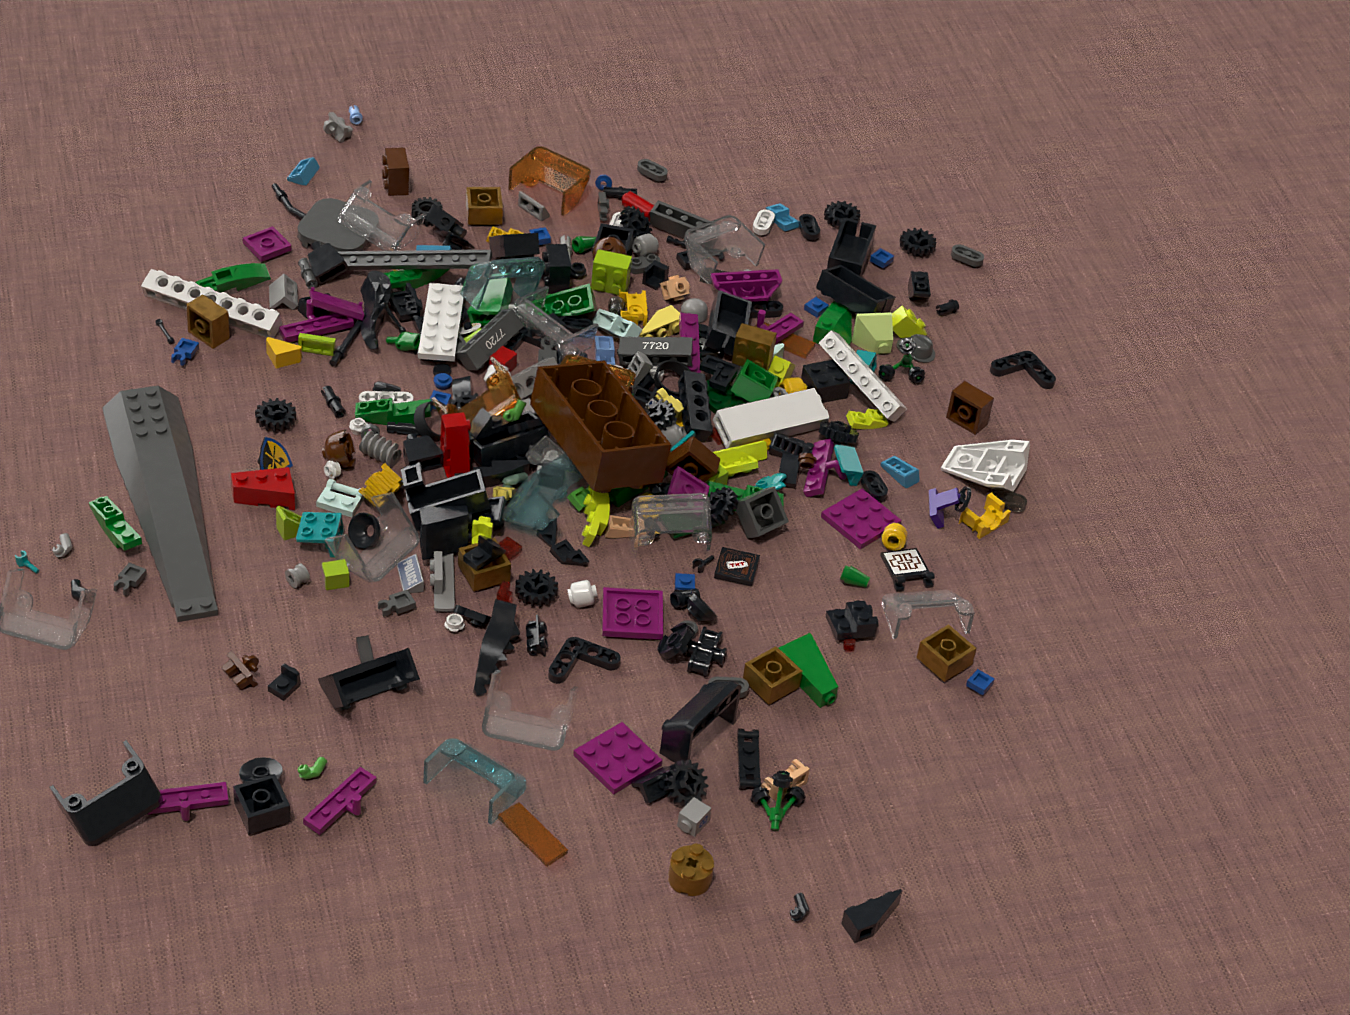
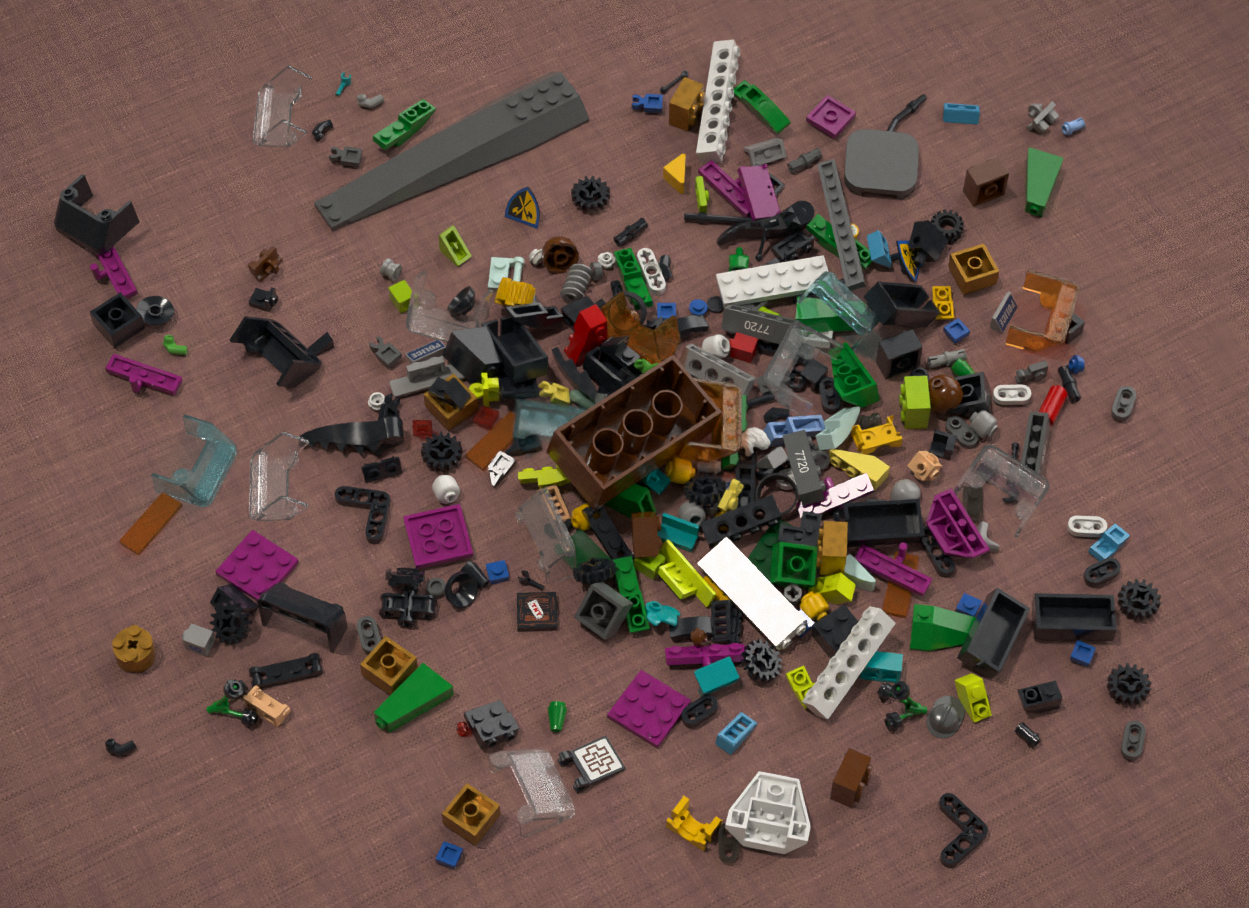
camera: 80 degrees right, 15 degrees up
red wedge [231,467,295,510] -> none
teal bracket [296,512,345,557] -> none
black torso [307,241,349,286] -> none
clear windscreen [338,180,426,251] -> none
piece [459,322,482,334] -> none
black gear [619,206,652,238] -> none
magenta plate [667,466,710,516] -> none
black slope [841,889,902,943] -> none
yellowish green slope [852,313,893,354] -> none
yellow head [882,523,908,551] -> none
piece [929,486,971,529] -> none
none -> clear orange piece [465,411,528,471]
none -> green slope [1025,147,1064,217]

